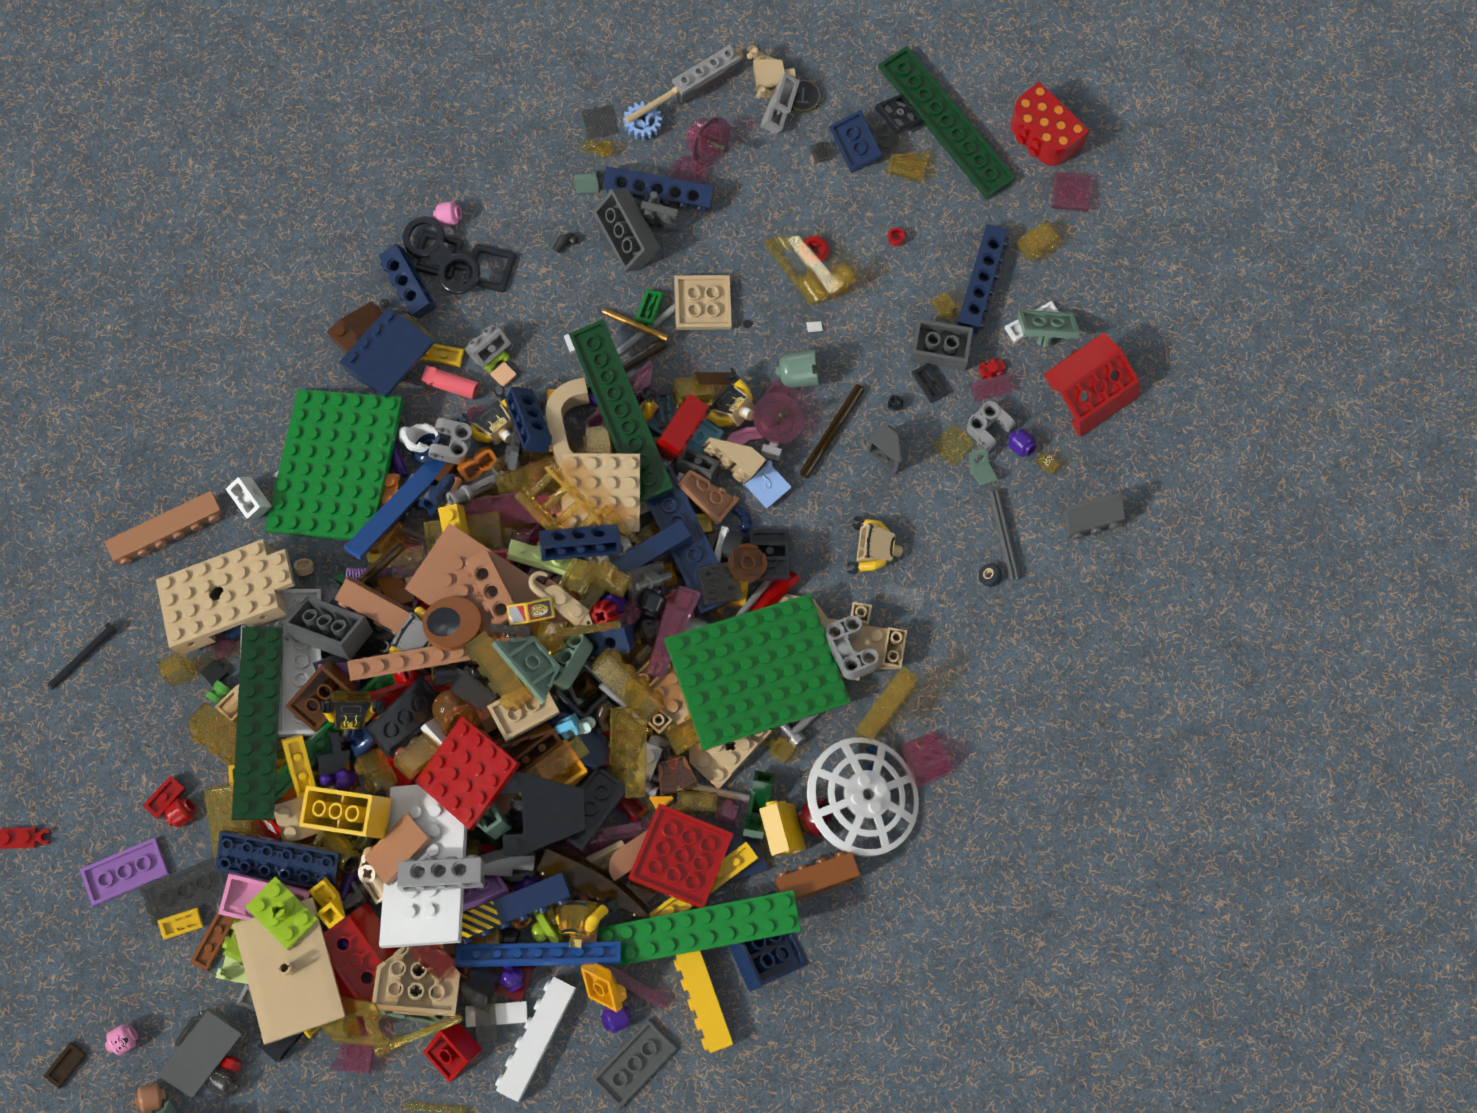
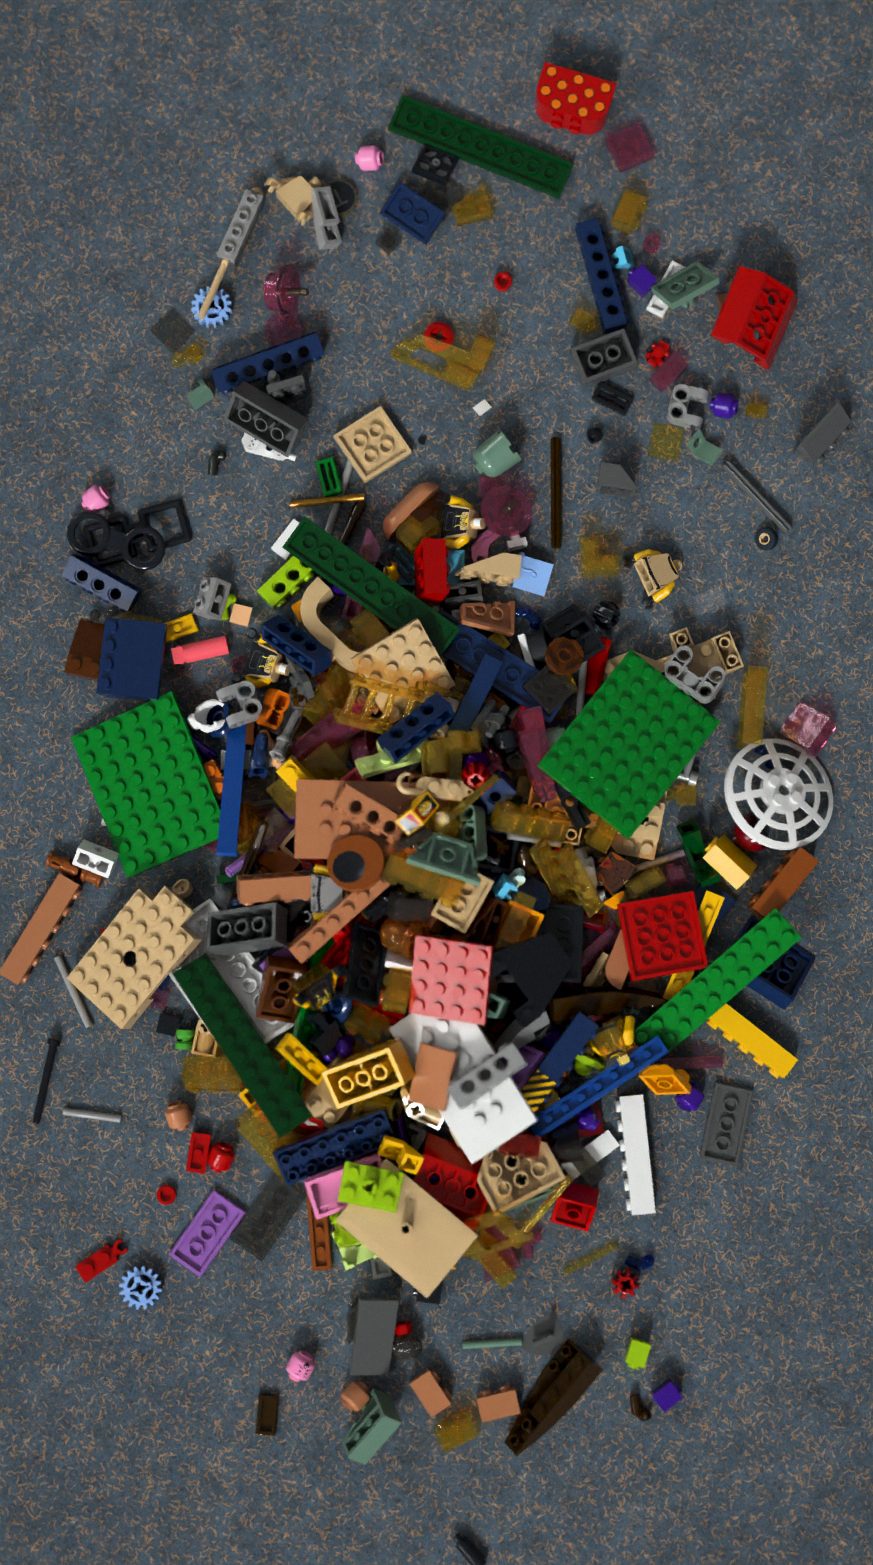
camera: 30 degrees left, 10 degrees up
clear yellow brick [156,652,196,687] -> none
yellow plate [158,907,204,940] -> none
none -> dark orange piece [45,851,104,888]
none -> light grey piece [54,955,93,1028]
none -> light grey bar [63,1107,122,1123]
none -> light blue gear [119,1265,163,1310]
none -> red tile [156,1185,177,1205]
none -> nougat head [164,1100,193,1131]
none -> white piece [241,433,297,461]
none -> lime brick [257,556,314,610]
none -> bright pink head [355,145,384,171]
none -> nougat brick [383,482,441,541]
none -> clear yellow tile [477,1246,518,1289]
none -> clear pink arm [522,1231,542,1258]
none -> black piece [550,778,591,831]
none -> clear yellow brick [578,537,620,579]
none -> black piece [592,601,621,629]
none -> medium azure tile [611,246,635,269]
none -> dark purple brick [627,264,657,298]
none -> clear pink bush [643,235,660,254]

